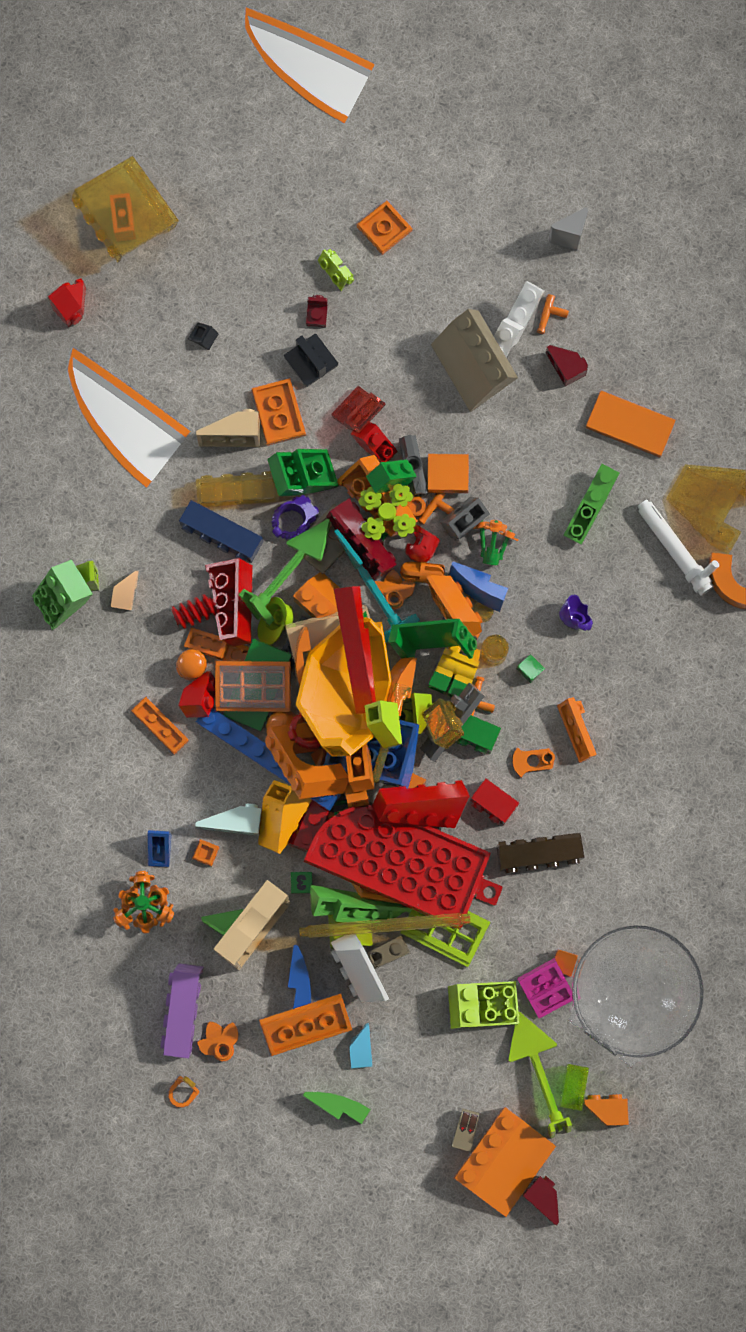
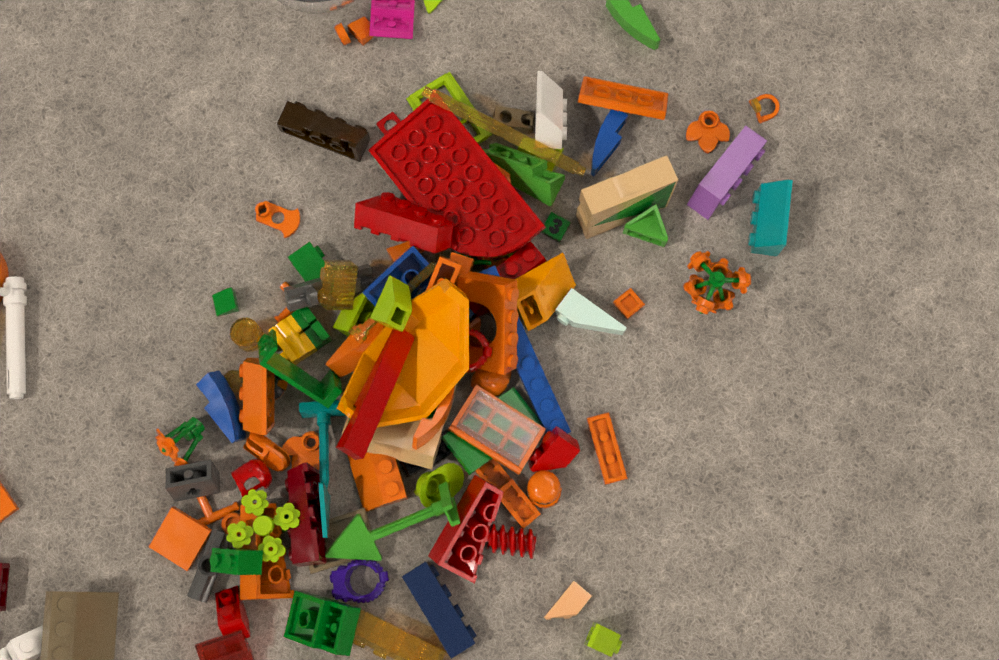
camera: 150 degrees left, 0 degrees up
bright green slope [32,560,93,630] -> none
blue slope [148,830,172,867] -> none
medium azure slope [349,1023,372,1068] -> none
lime slope [448,981,519,1029] -> none
red brick [470,778,519,825] -> none
orange hinge [557,697,597,763] -> none
dark purple hair [559,594,593,631] -> none
bright green slope [564,464,620,545] -> none
none -> orange tile [334,23,351,45]
none -> teal slope [748,180,793,256]

